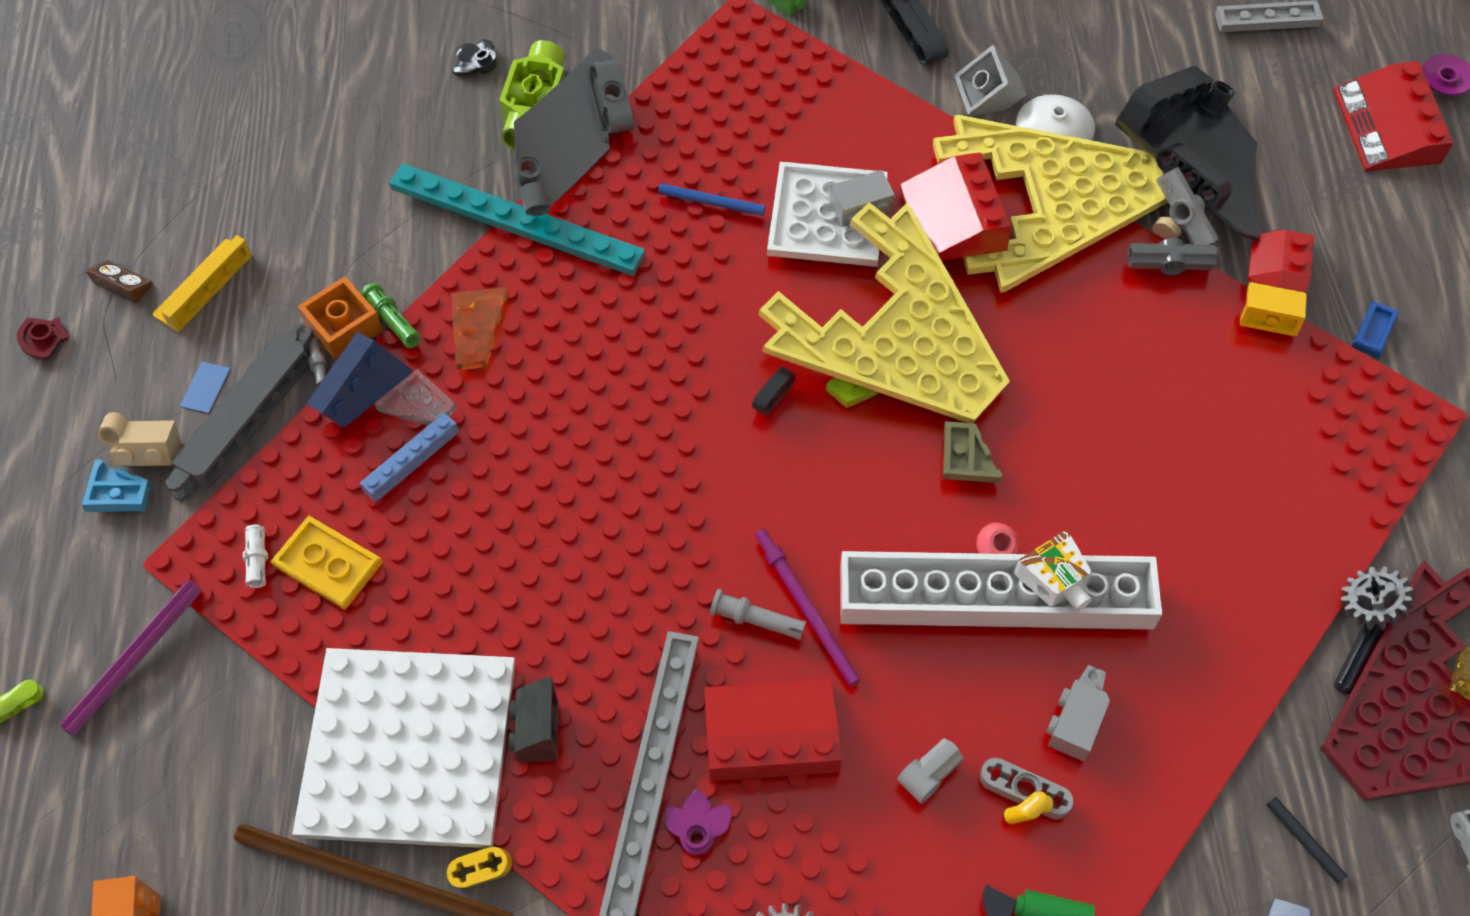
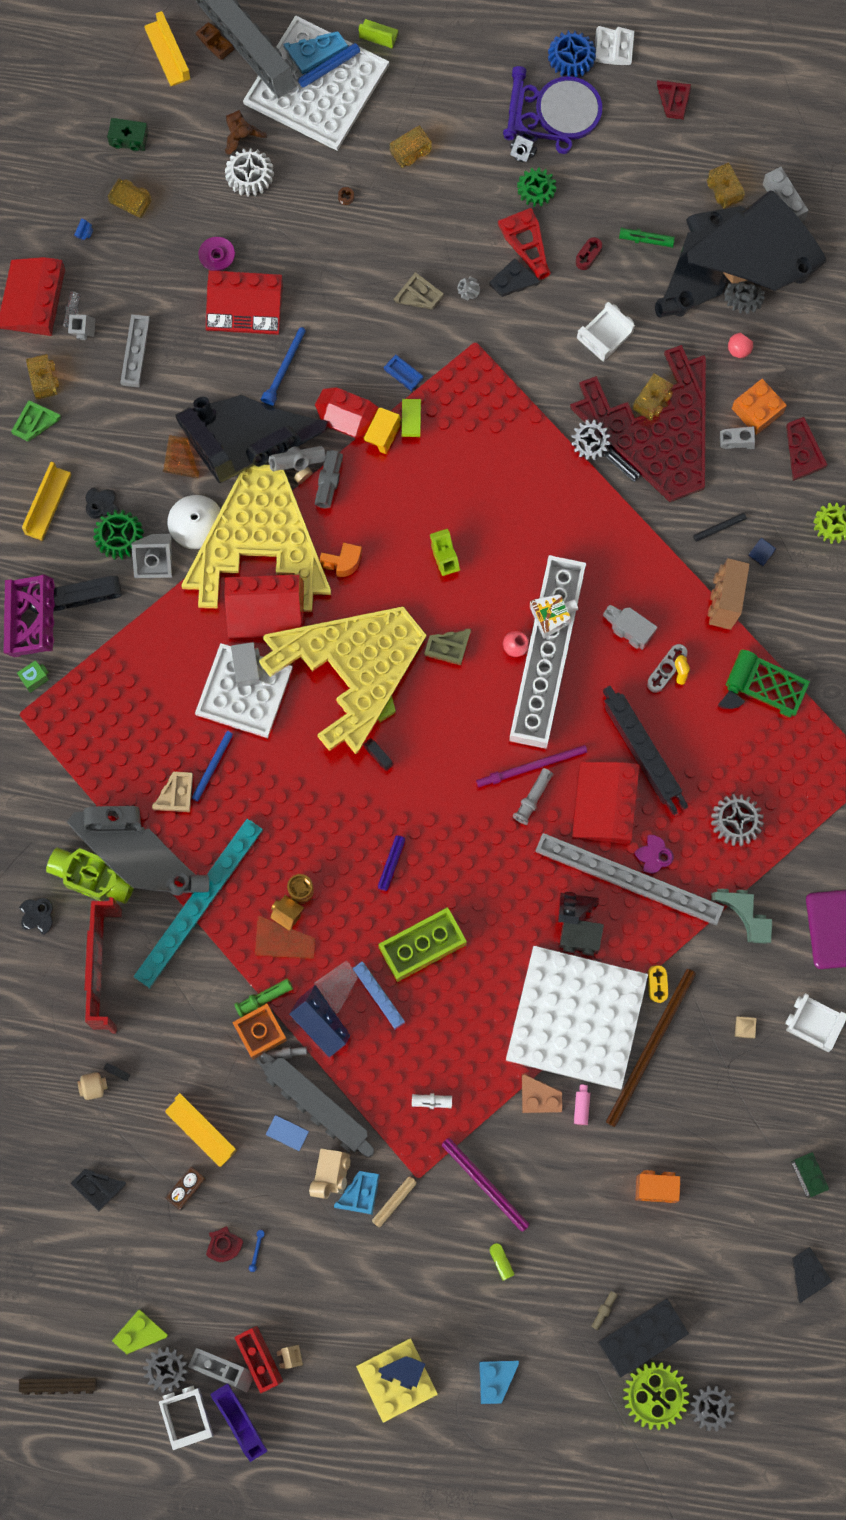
camera: 80 degrees left, 15 degrees up
yellow tile [271,515,383,610] -> none
light grey piece [897,738,964,804] -> none
none -> black wing [71,1169,126,1212]
none -> tan head [77,1072,107,1100]
none -> red piece [84,897,122,1034]
none -> black plate [85,487,119,519]
none -> green gear [93,510,144,560]
none -> black tile [103,1063,130,1081]
none -> tan wing [152,772,193,812]
none -> clear orange wing [163,435,199,479]
none -> blue hinge [249,1230,265,1272]
none -> blue piece [261,327,306,406]
none -> pearl gold brick [270,895,304,931]
none -> pearl gold wheel [287,874,314,904]
none -> orange brick [320,543,362,577]
none -> tan axle [372,1176,417,1227]
none -> dark purple axle [378,835,405,891]
none -> lime brick [379,907,467,982]
none -> lime slope [402,399,421,437]
none -> lime brick [430,529,460,576]
none -> nougat wing [522,1074,562,1113]
none -> black wing [558,892,599,925]
none -> bright pink cylinder [574,1085,591,1125]
none -> black hinge [603,685,688,815]
none -> medium nougat brick [707,558,750,630]

